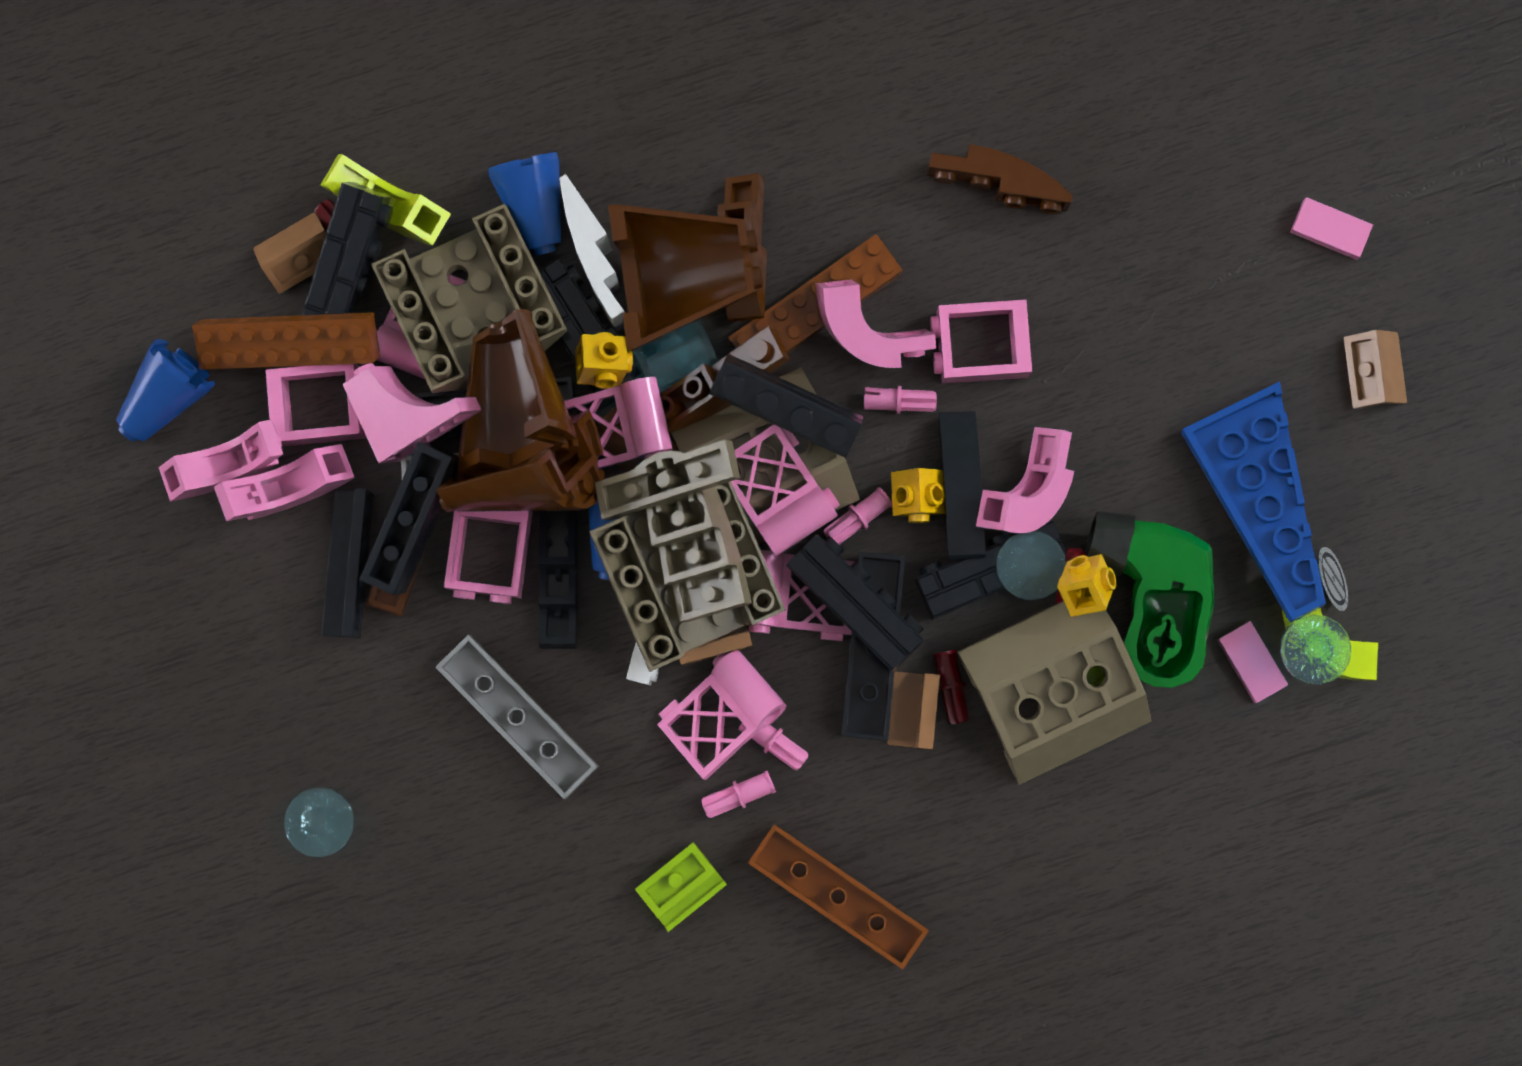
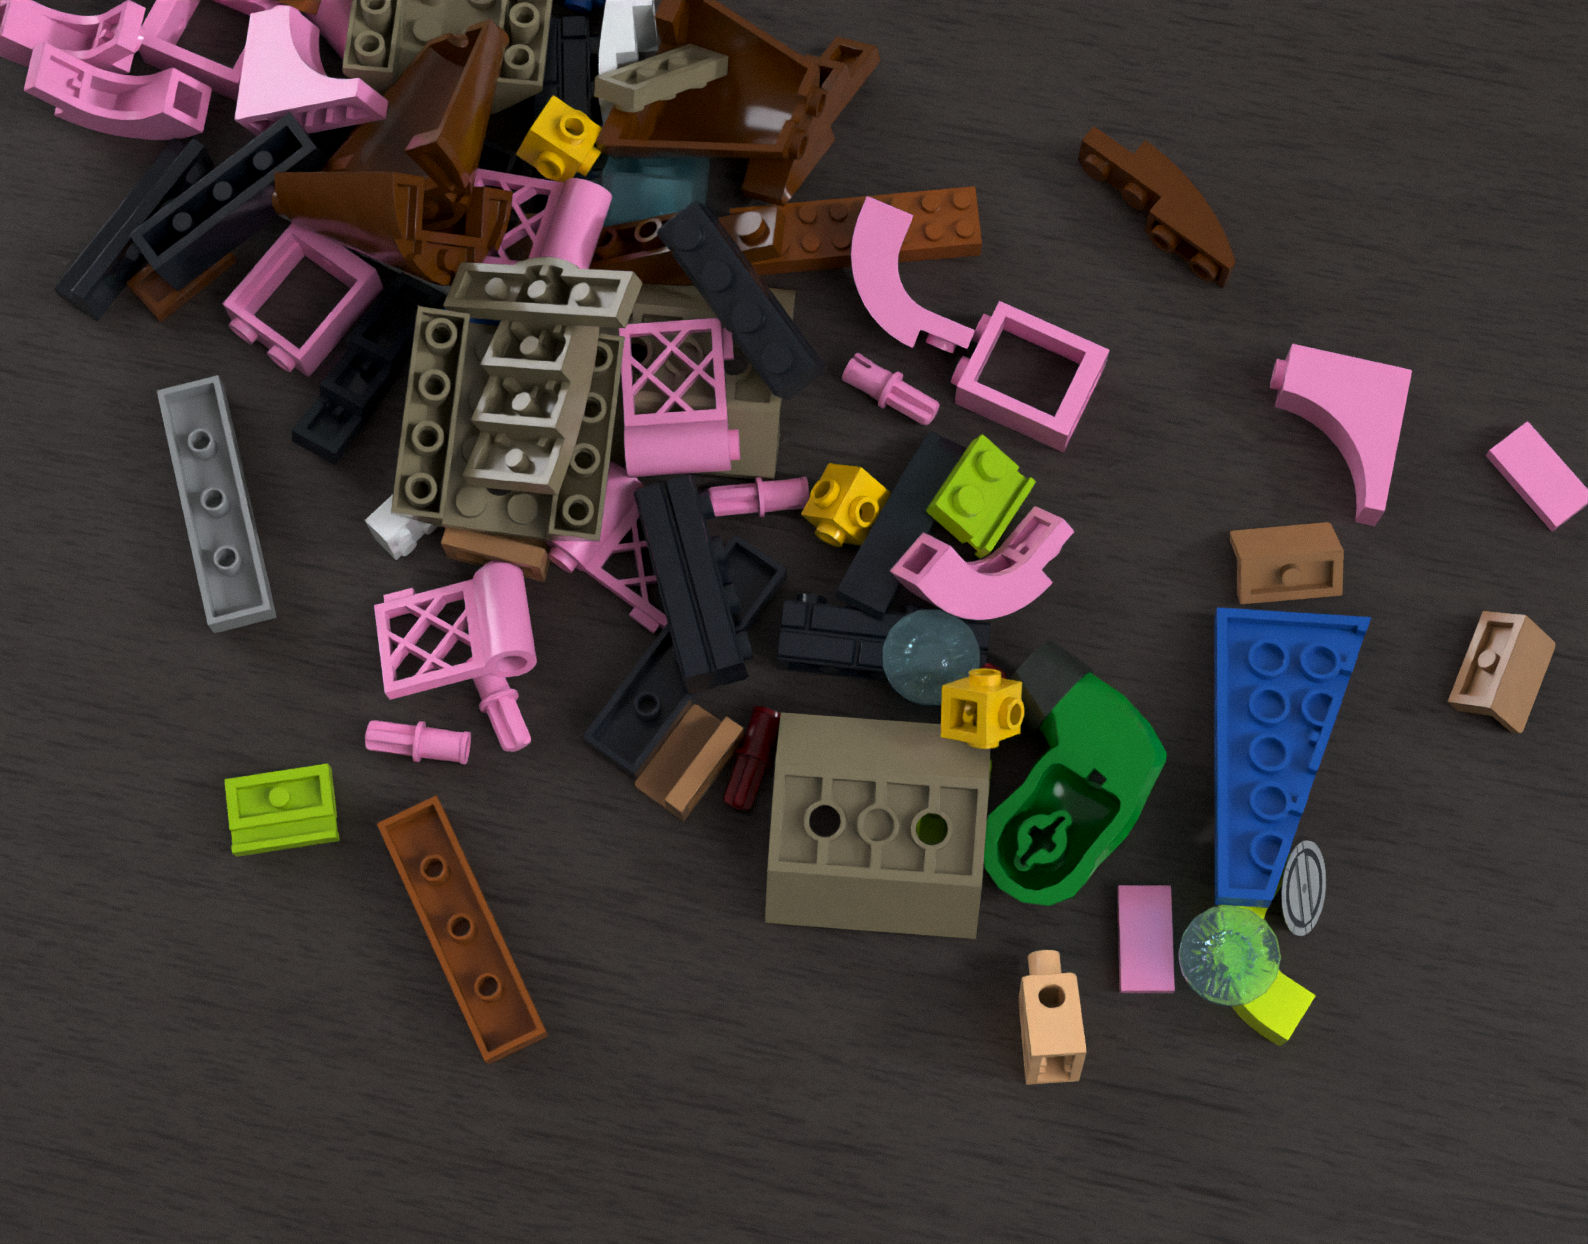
camera: 30 degrees right, 10 degrees down
none -> dark tan plate [594,44,728,112]
none -> lime plate [925,434,1036,559]
none -> light nougat torso [1018,950,1087,1085]
none -> medium nougat panel [1230,522,1344,604]
none -> bright pink arch [1270,344,1412,526]

